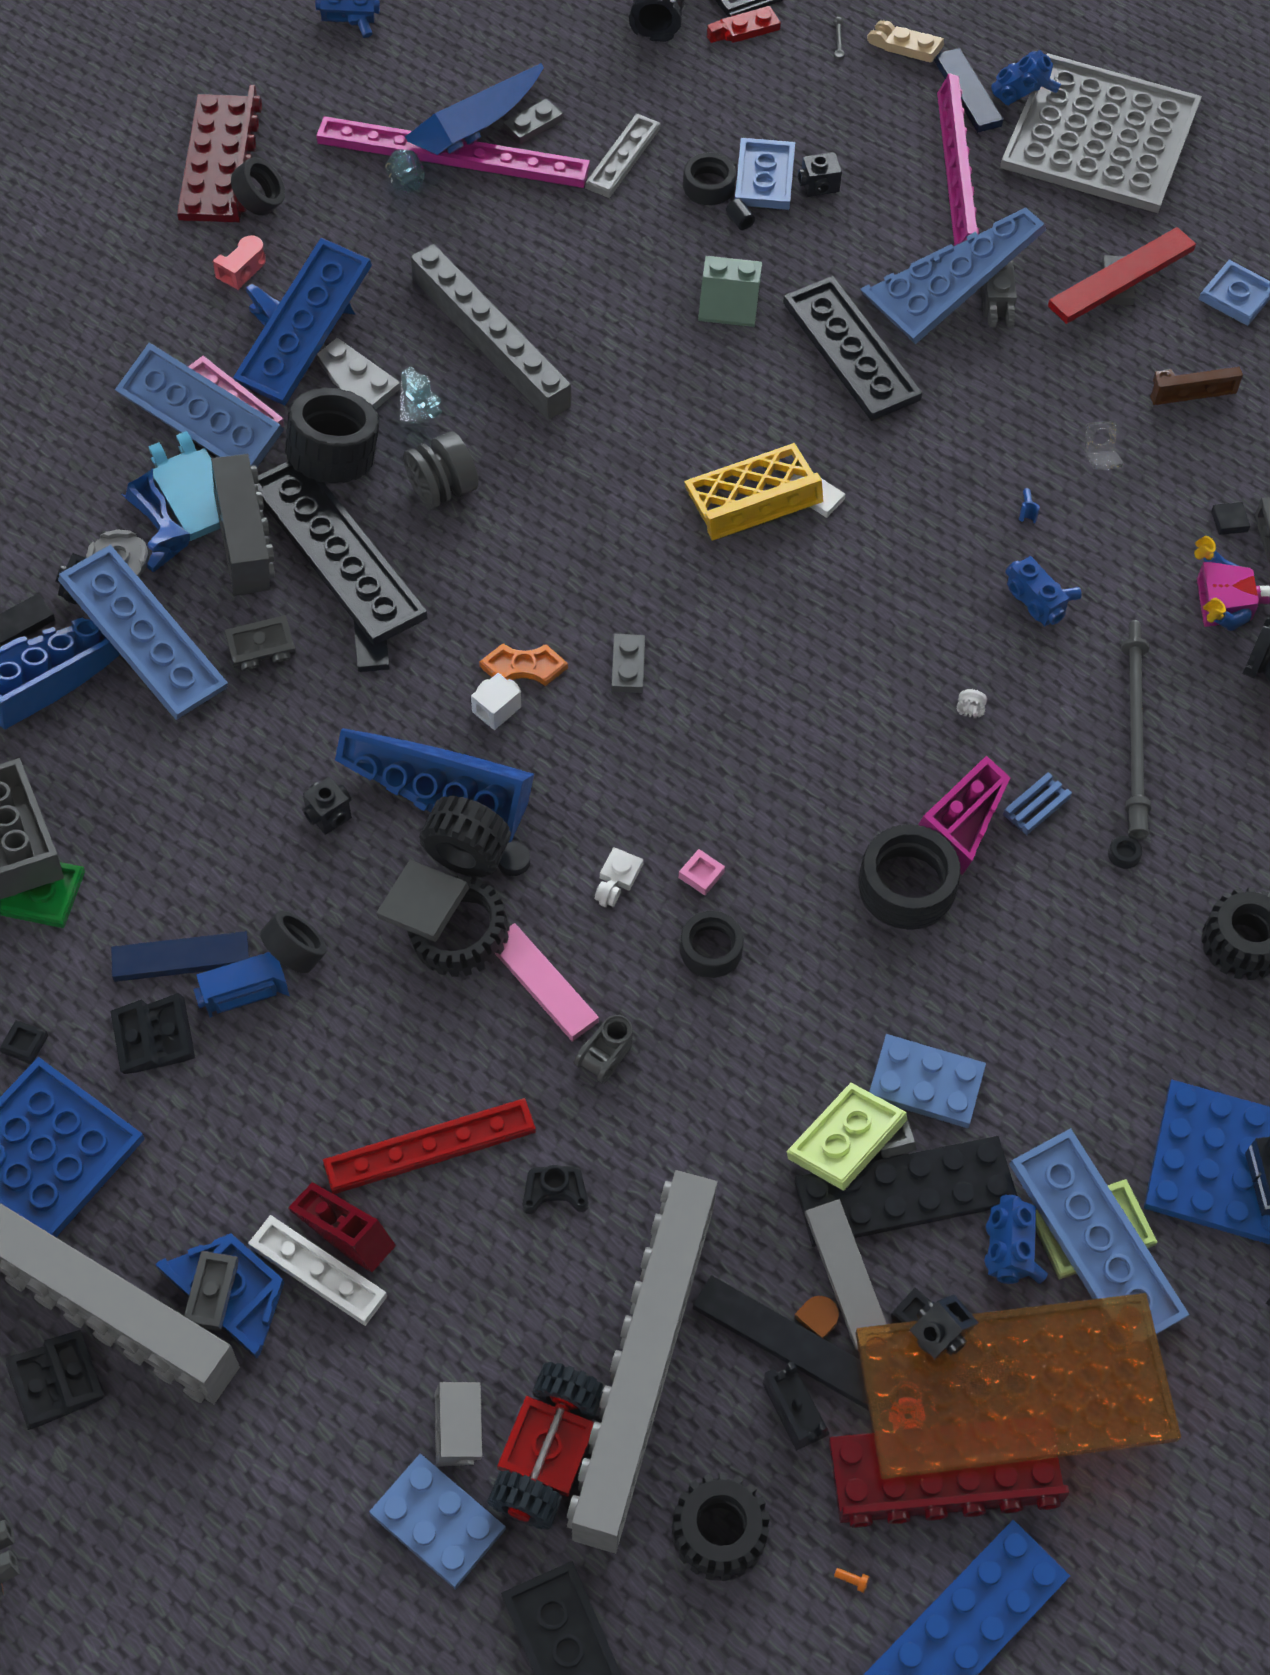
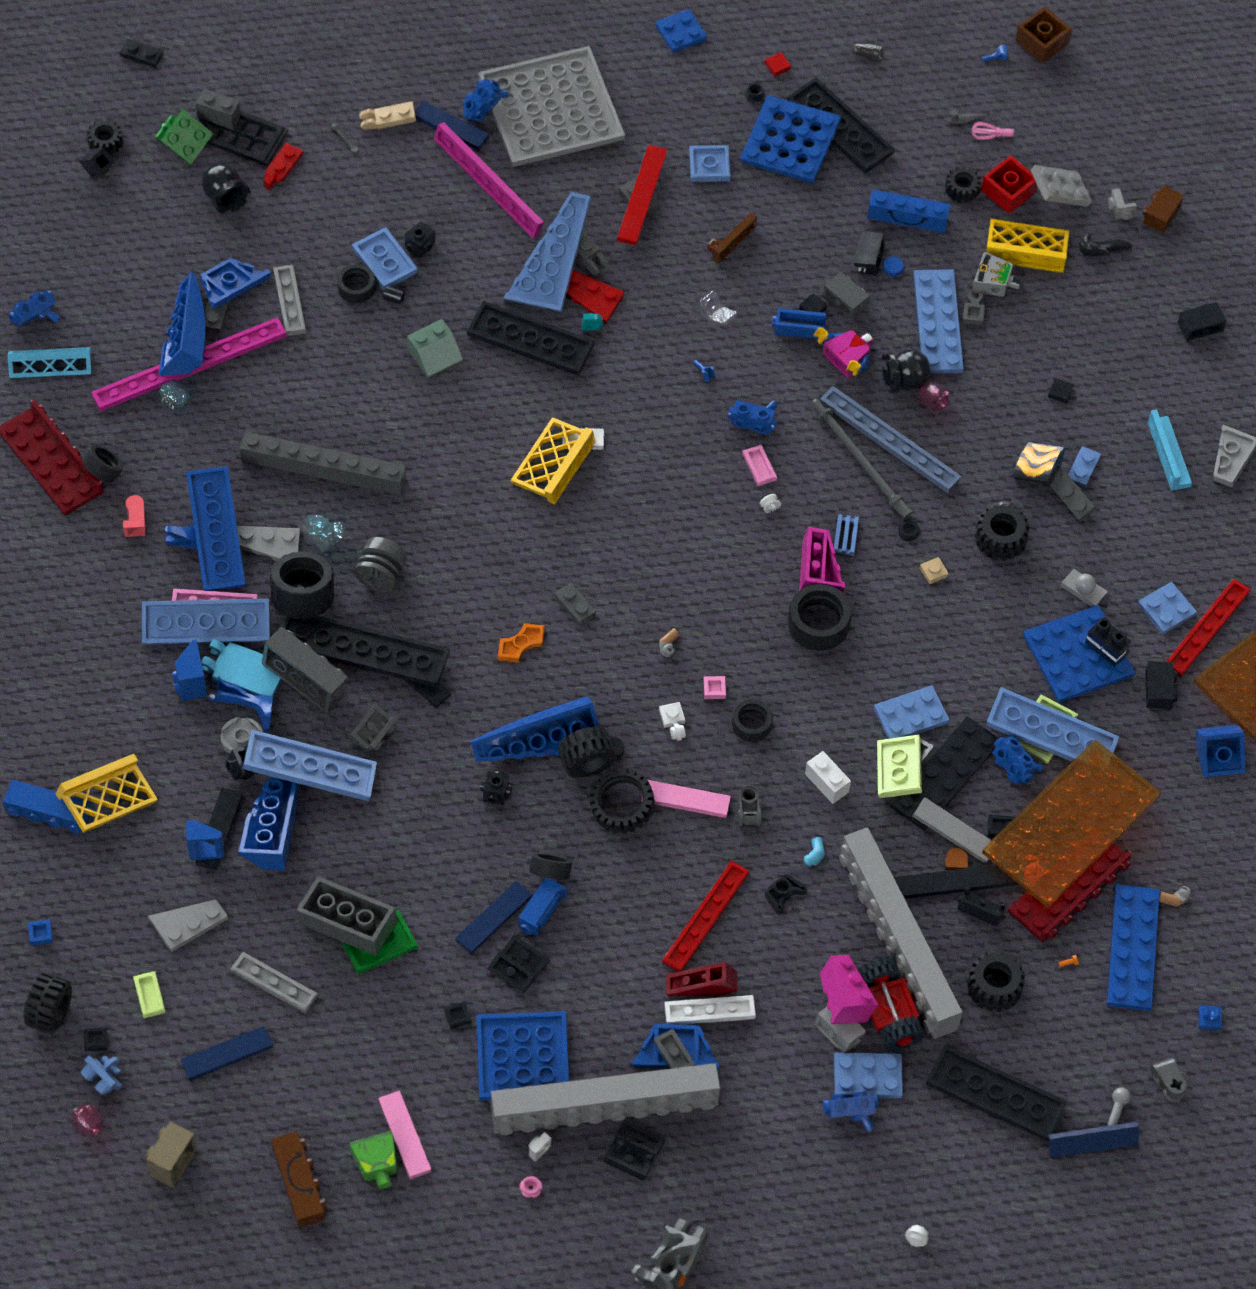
camera: 40 degrees left, 0 degrees up
dark grey tile [376,860,469,942] -> none
white brick [471,673,521,730] -> none
black brick [910,1294,979,1359] -> none
none -> medium azure fence [7,347,91,378]
none -> blue slope [172,640,207,701]
none -> blue wing [200,258,271,309]
none -> red wing [567,270,624,325]
none -> teal tile [581,314,603,331]
none -> arm [659,628,680,657]
none -> bright pink tile [742,445,777,486]
none -> blue window [772,308,826,339]
none -> medium azure arm [804,837,825,867]
none -> white brick [805,751,851,804]
none -> sand blue plate [820,386,961,493]
none -> dark pink wedge [820,955,878,1025]
none -> blue brick [822,1091,878,1132]
none -> tan plate [920,557,948,584]
none -> arm [1159,886,1191,907]

